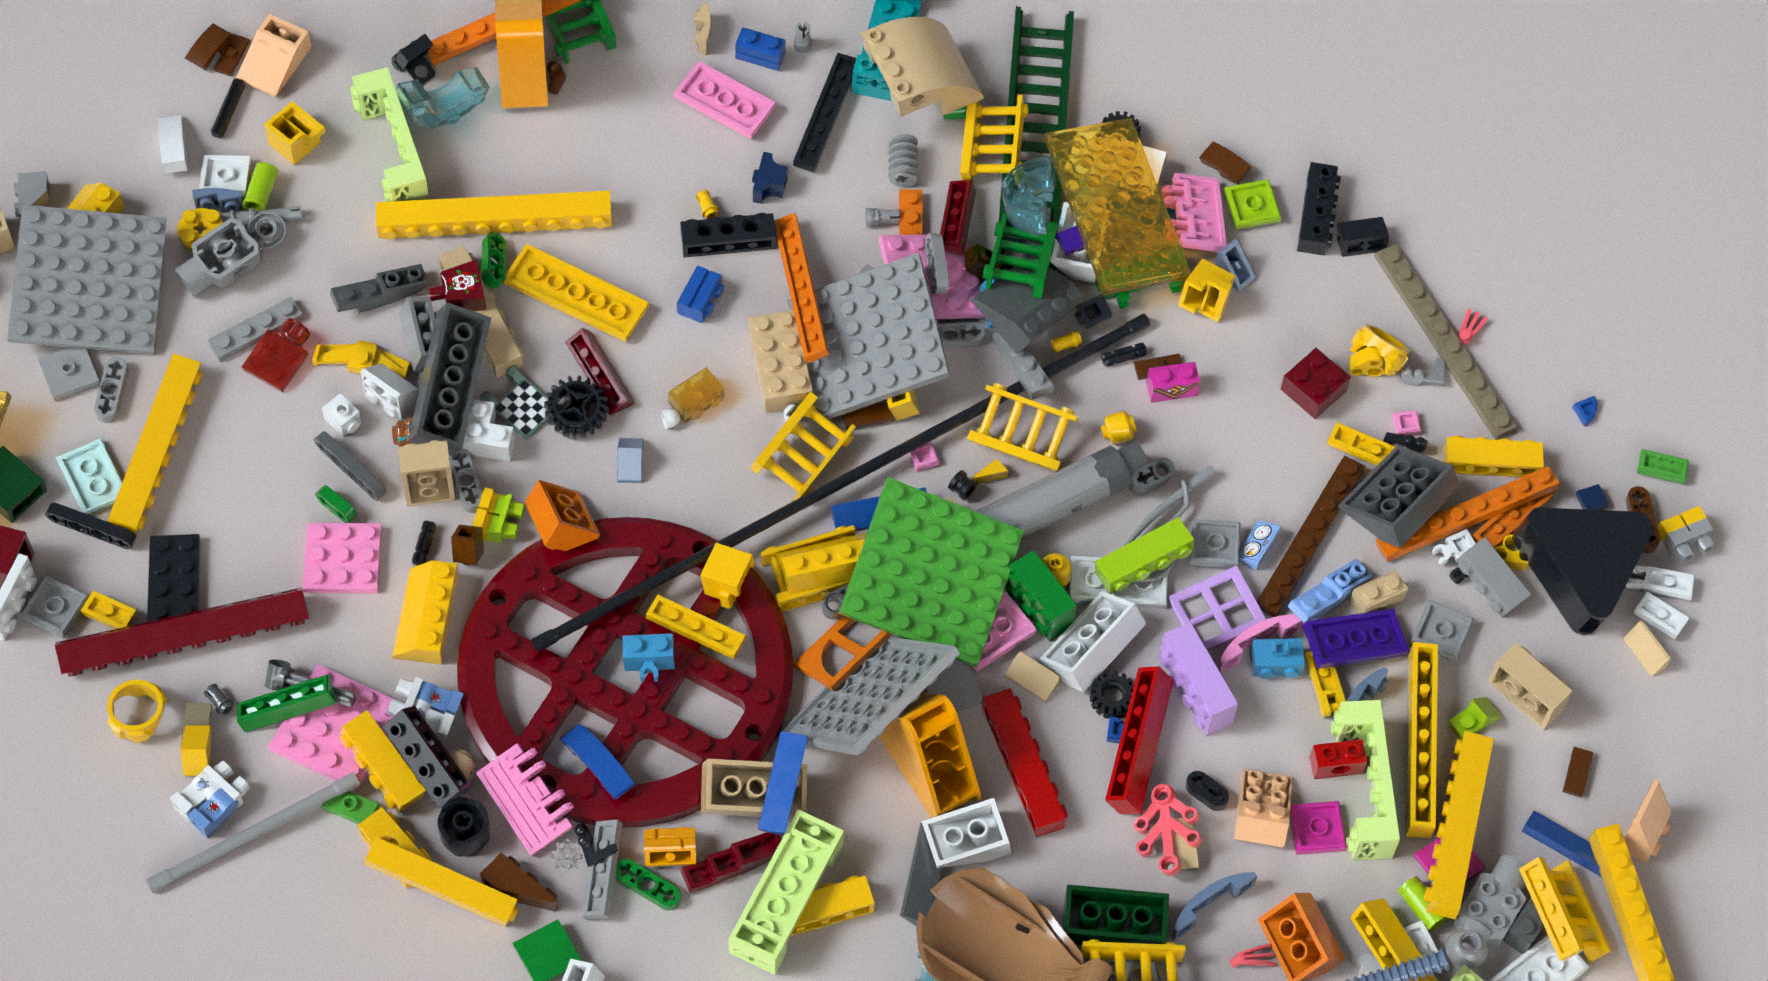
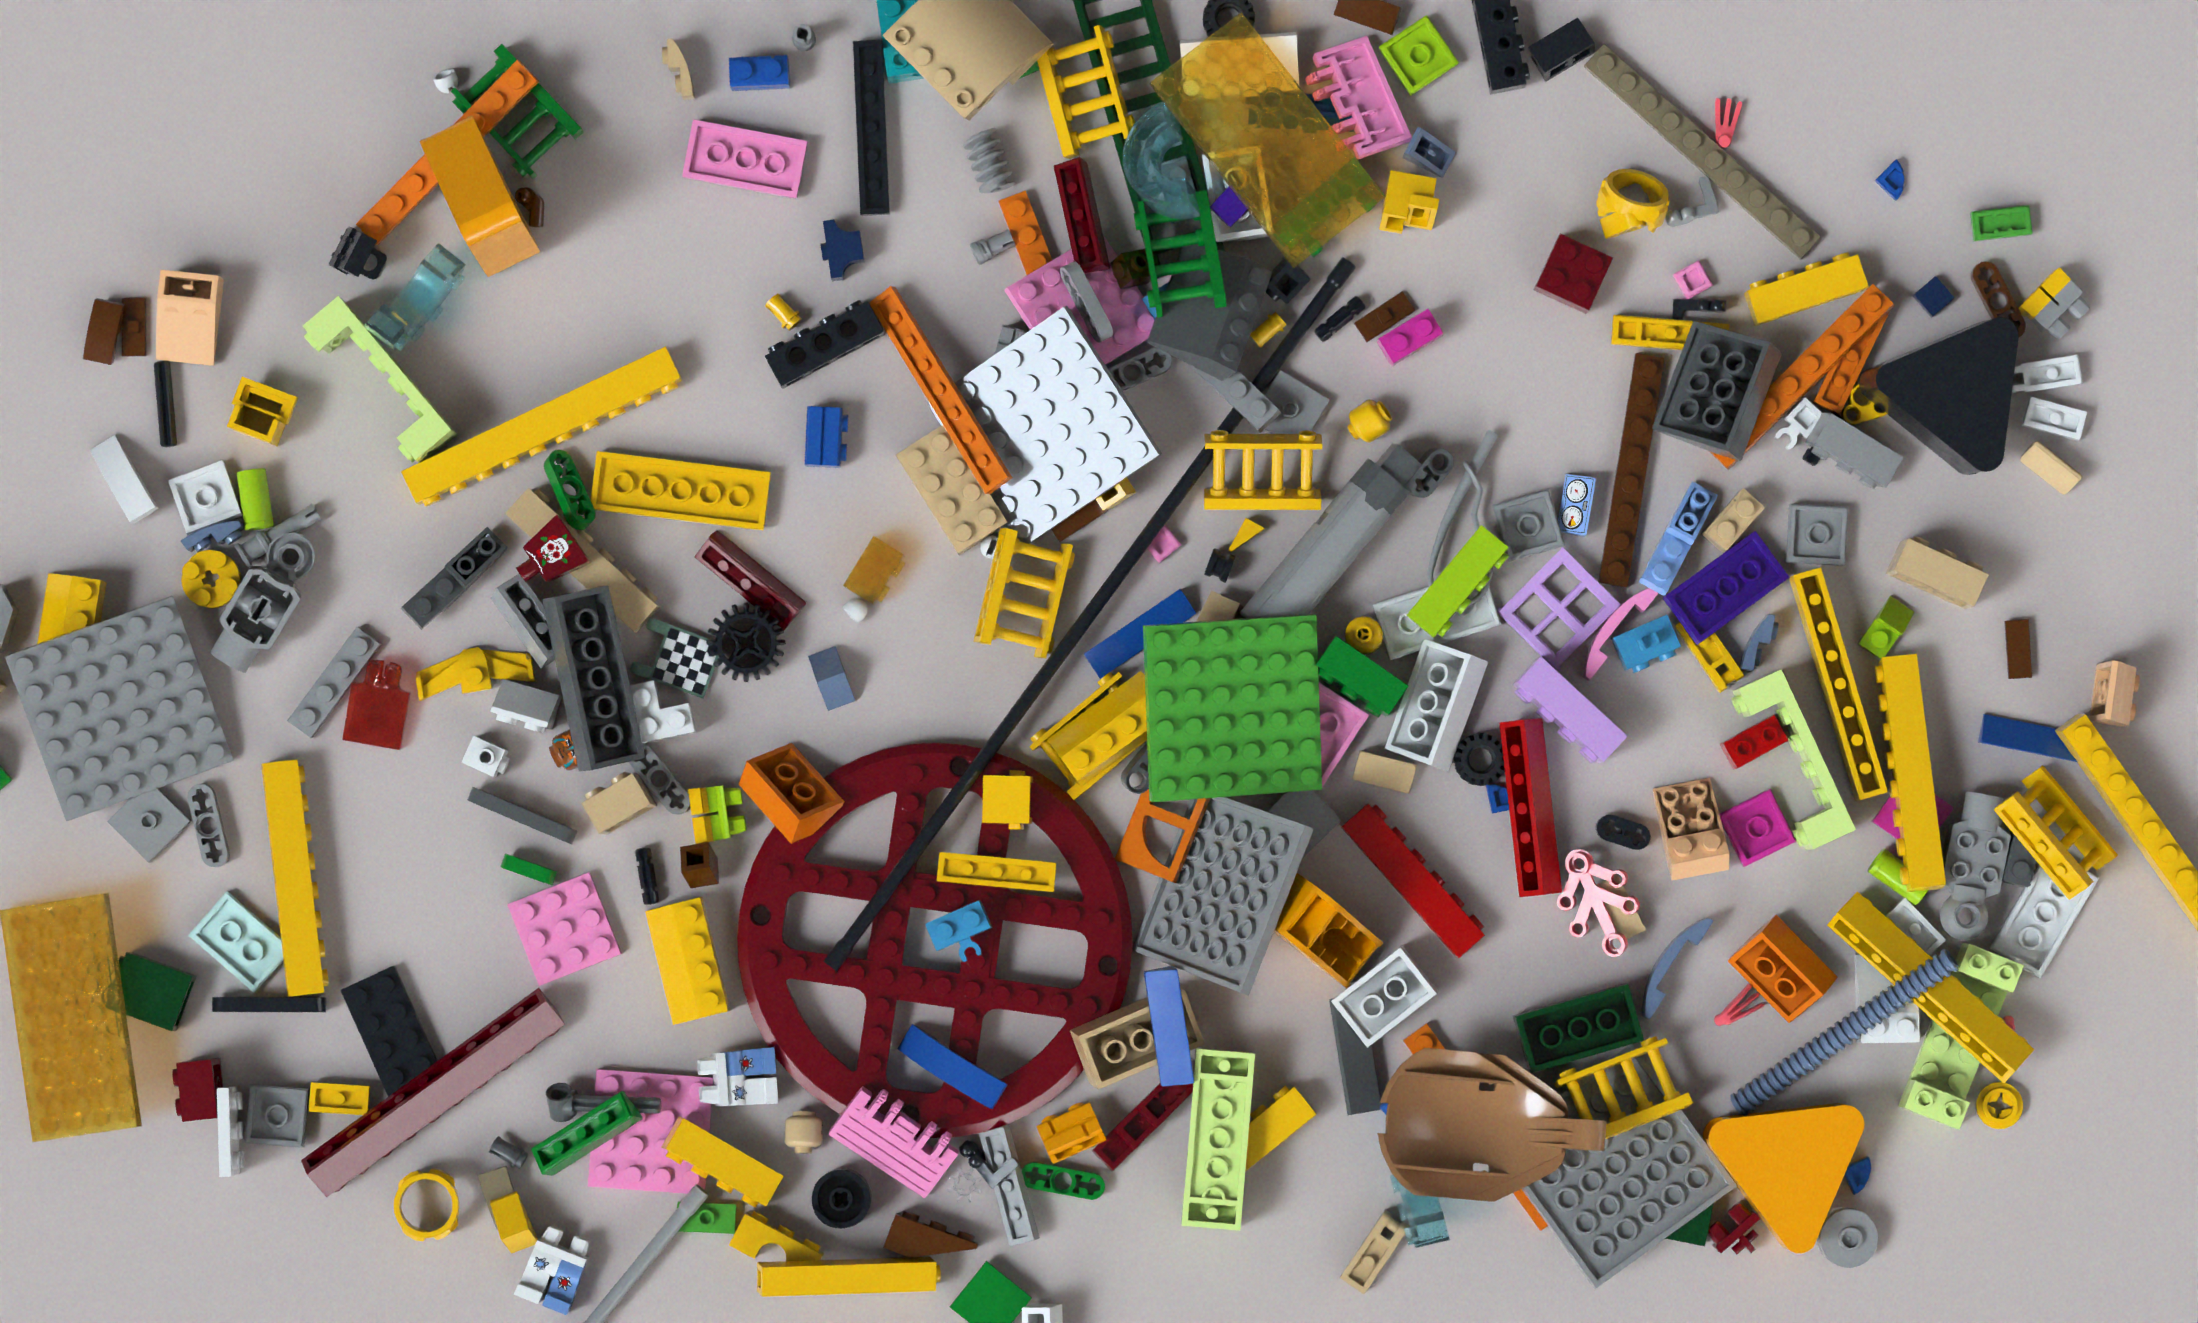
camera: 20 degrees left, 25 degrees up
black brick [382,706,472,808] -> none
none -> light grey plate [1265,370,1330,450]

